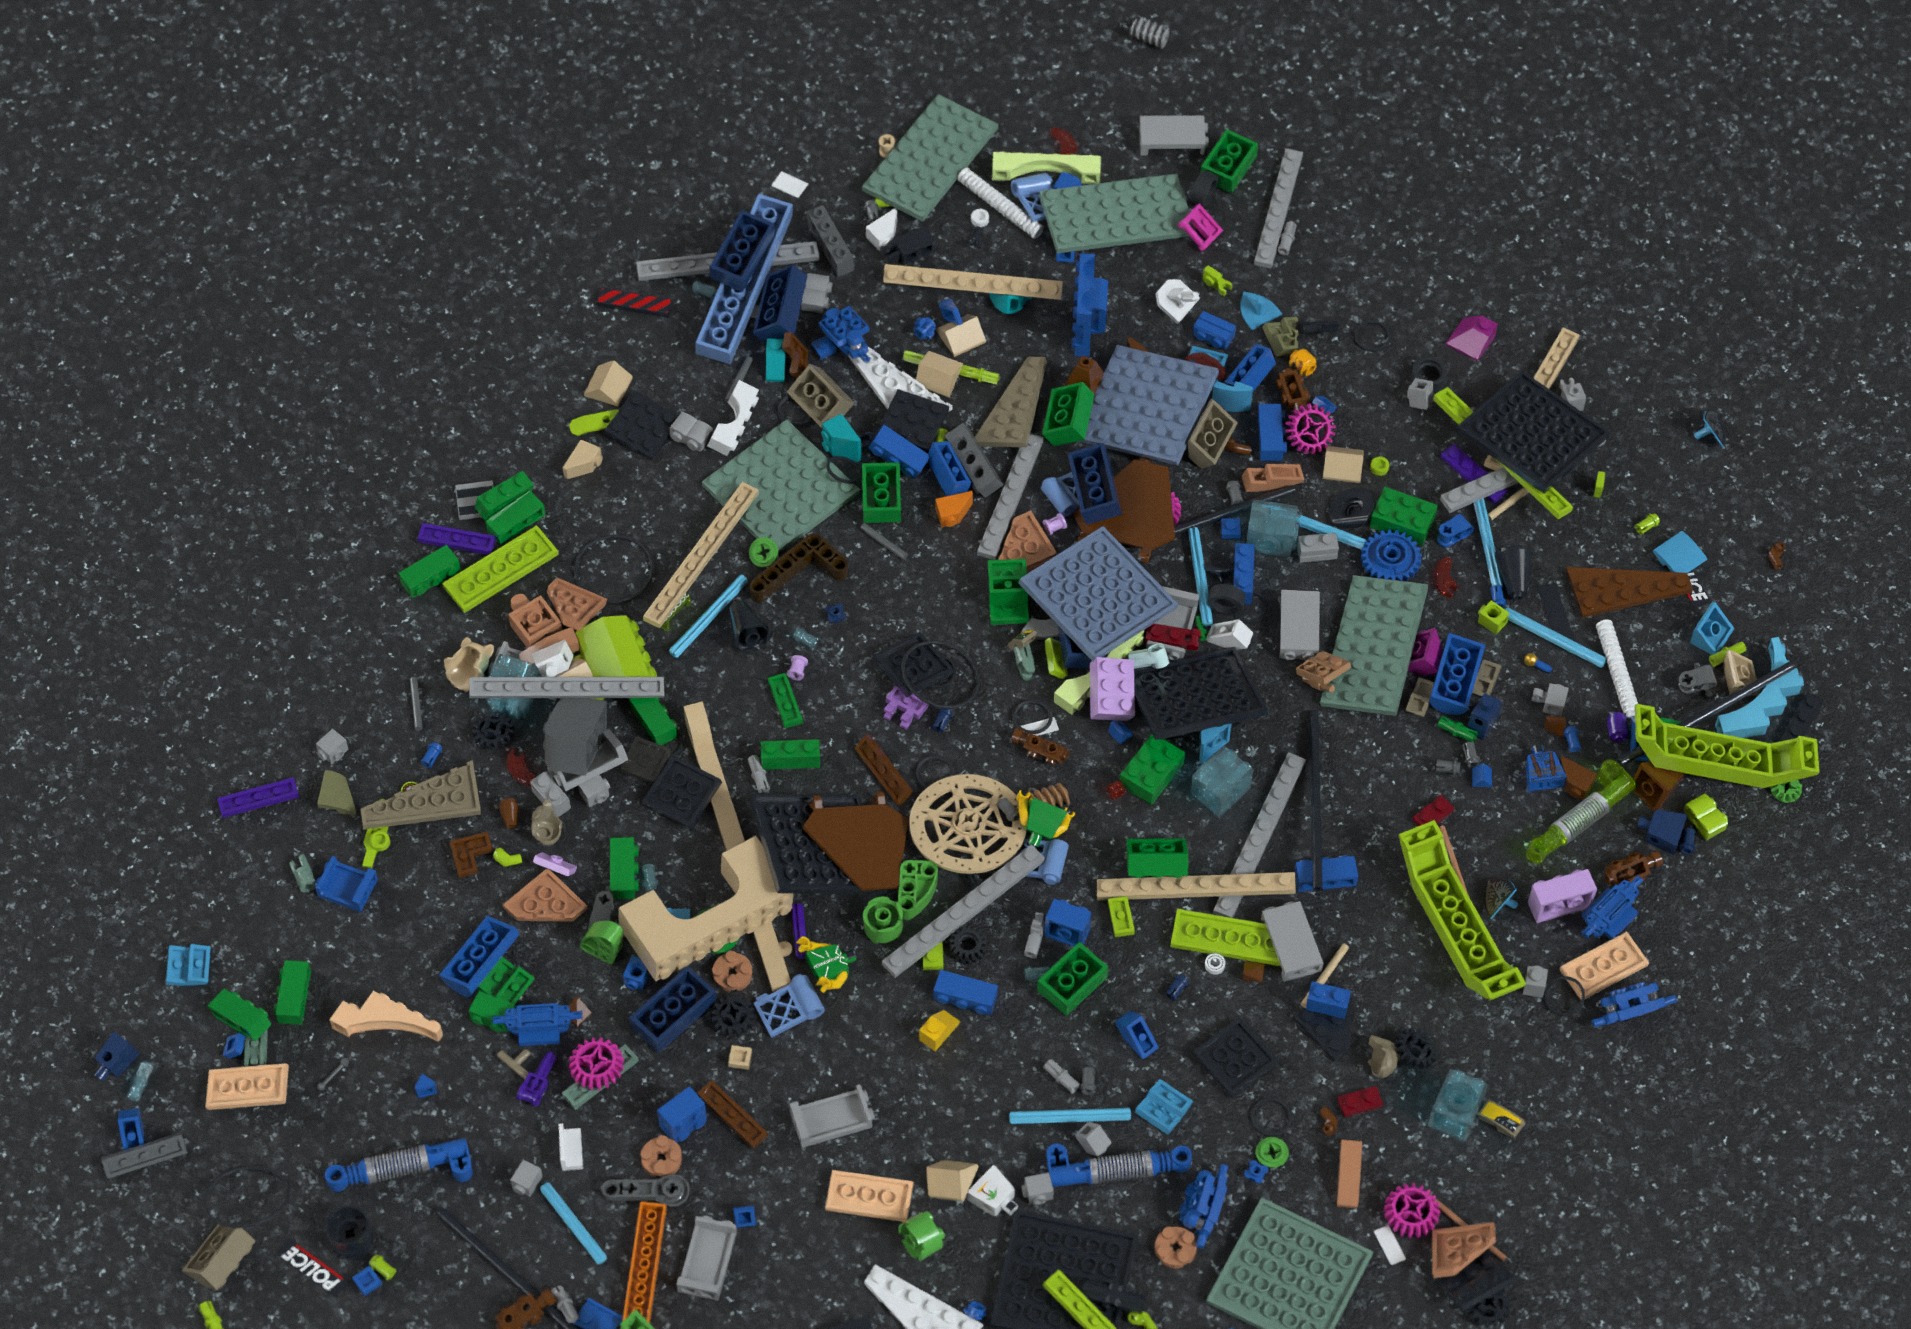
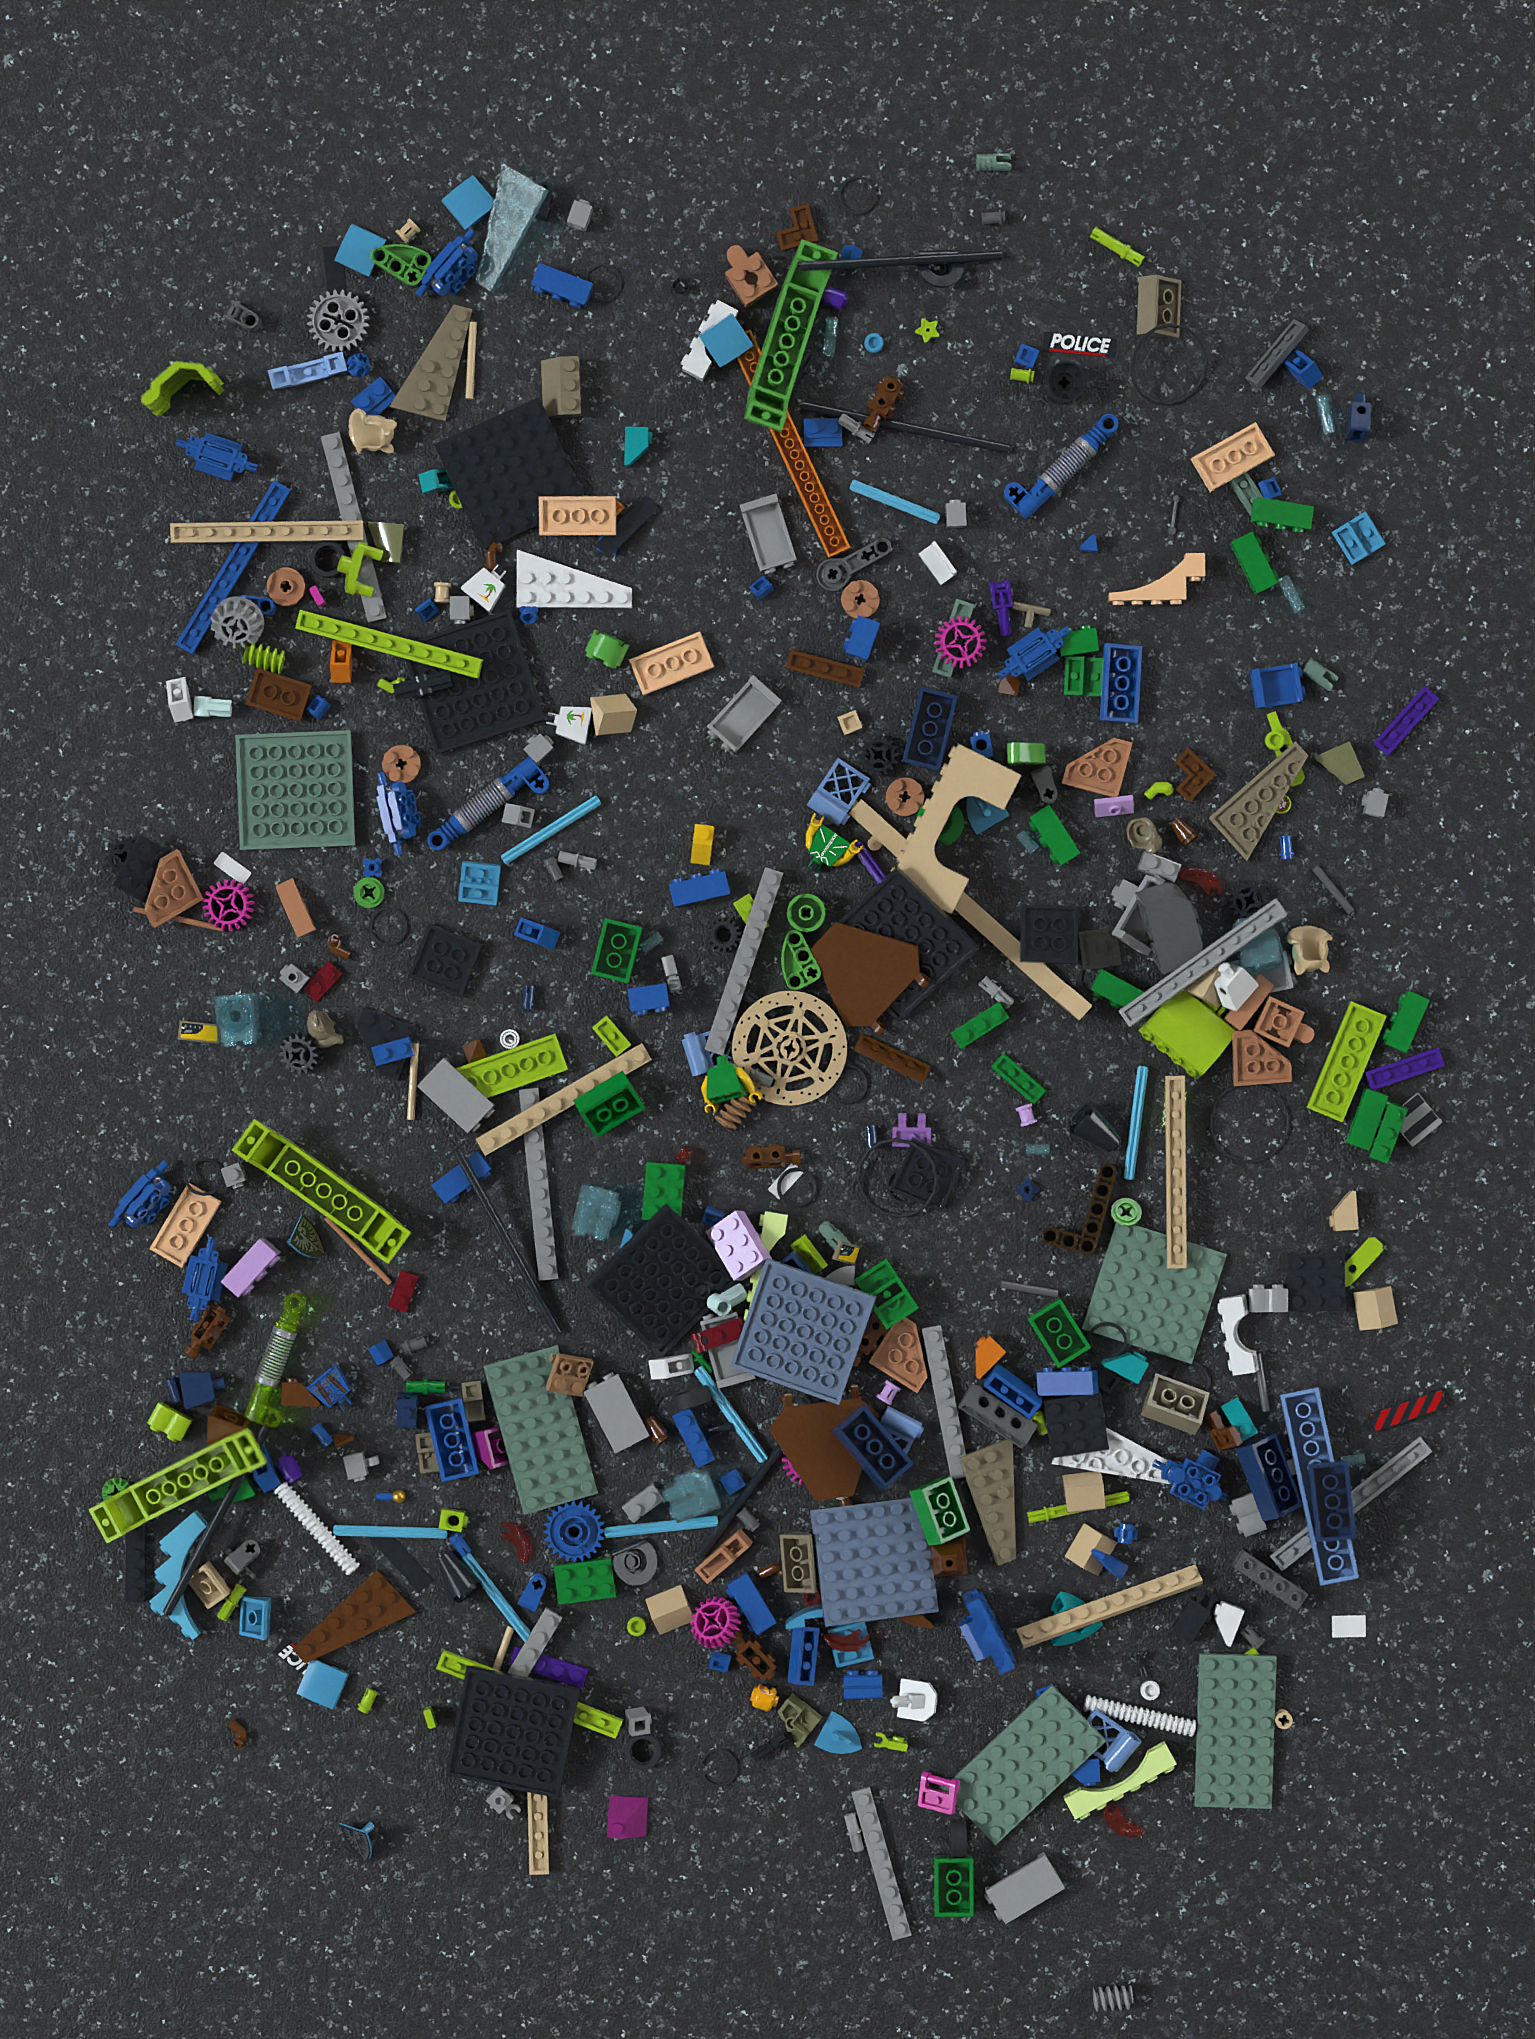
camera: 150 degrees right, 30 degrees up
none -> light grey brick [279,964,311,993]
none -> reddish brown cone [644,1416,670,1445]
none -> clear light blue axle [1278,575,1305,614]

